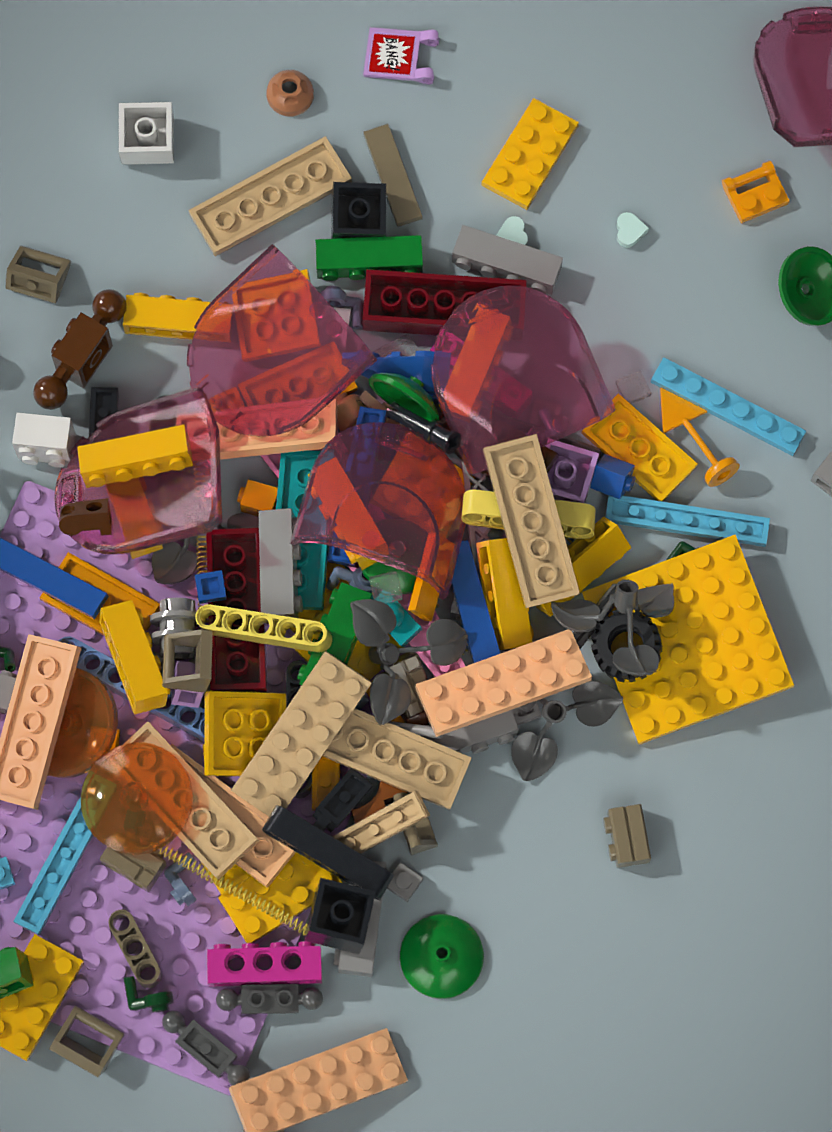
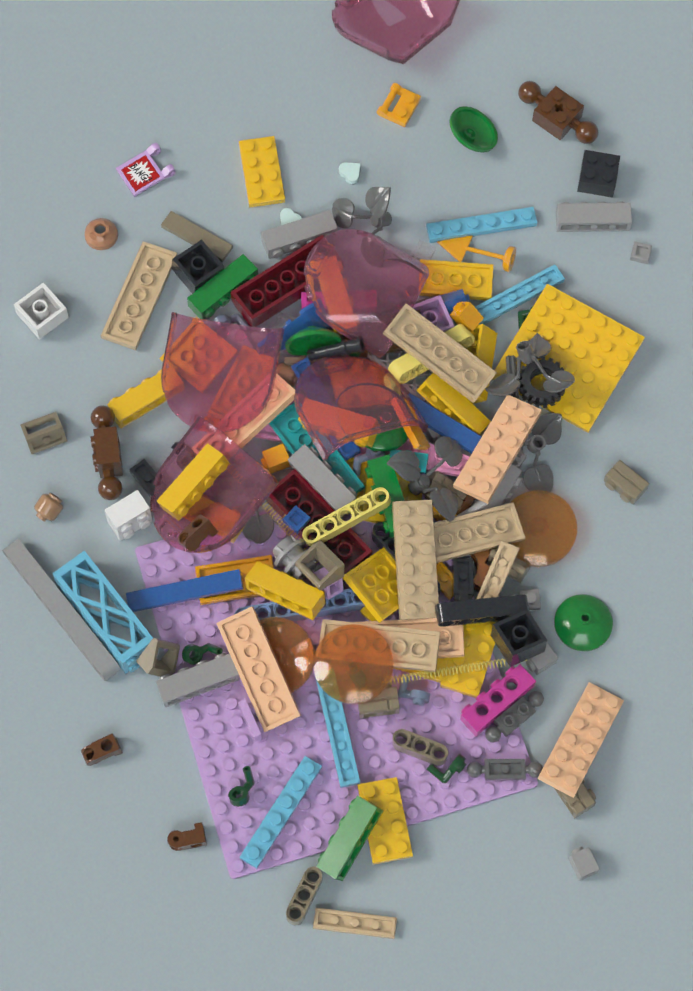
camera: 40 degrees left, 5 degrees down
dark tan tile [49,1005,124,1077] -> none
clear plate [369,571,403,604] -> none
none -> dark grey plant [332,187,392,268]
none -> light orange brick [450,302,484,331]
none -> clear orange dish [510,490,577,567]

